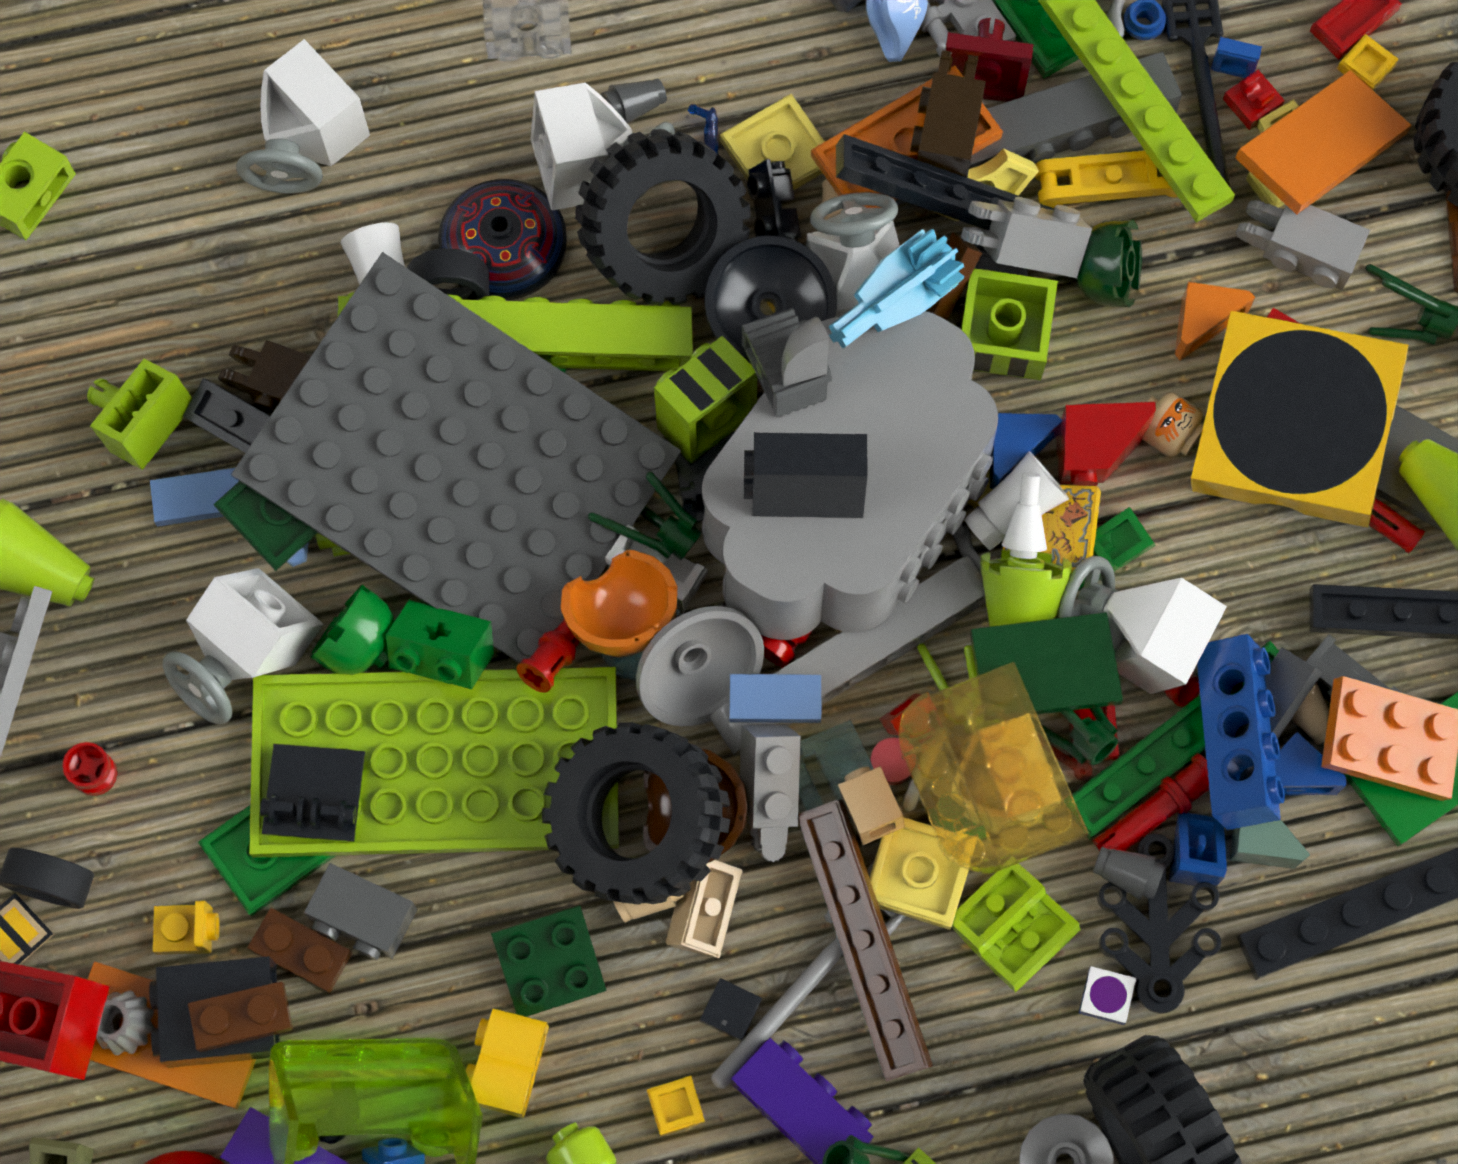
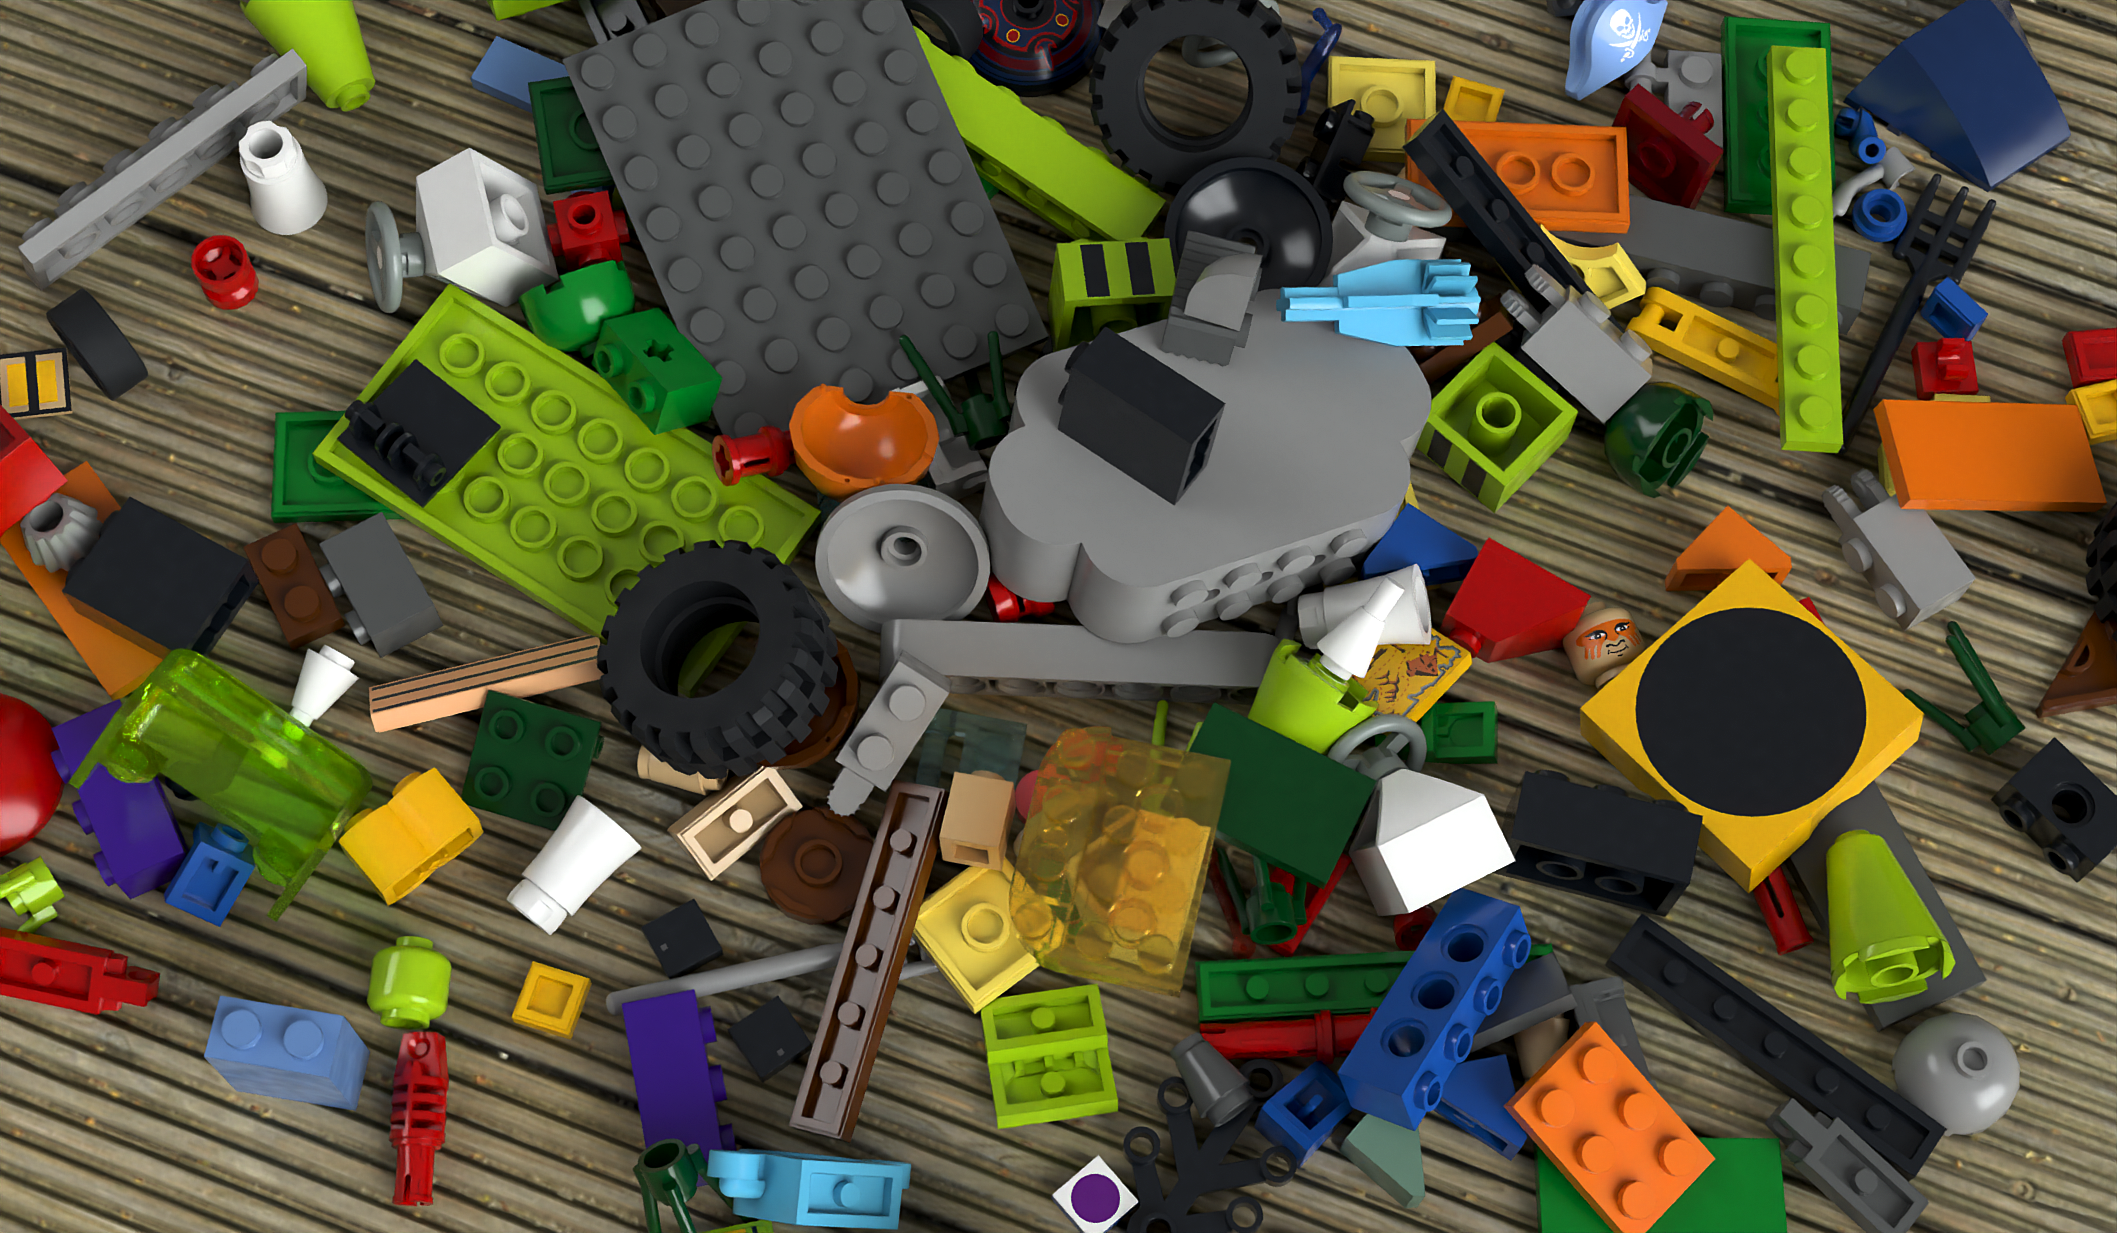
camera: 30 degrees right, 5 degrees down
yellow bracket [153,900,220,955] -> none
reddish brown plate [188,981,293,1052] -> none
medium blue tile [729,674,821,723] -> none
dark brown hinge [910,50,986,177] -> none
none -> white plant [239,121,328,235]
none -> white cone [274,644,359,751]
none -> light nougat tile [369,634,604,733]
none -> white plant [506,795,642,935]
none -> red brick [547,190,630,272]
none -> medium azure piece [707,1149,911,1230]
none -> black tile [728,996,813,1083]
none -> reddish brown tile [760,806,873,925]
none -> yellow tile [1443,76,1505,122]
none -> black brick [1492,770,1703,917]

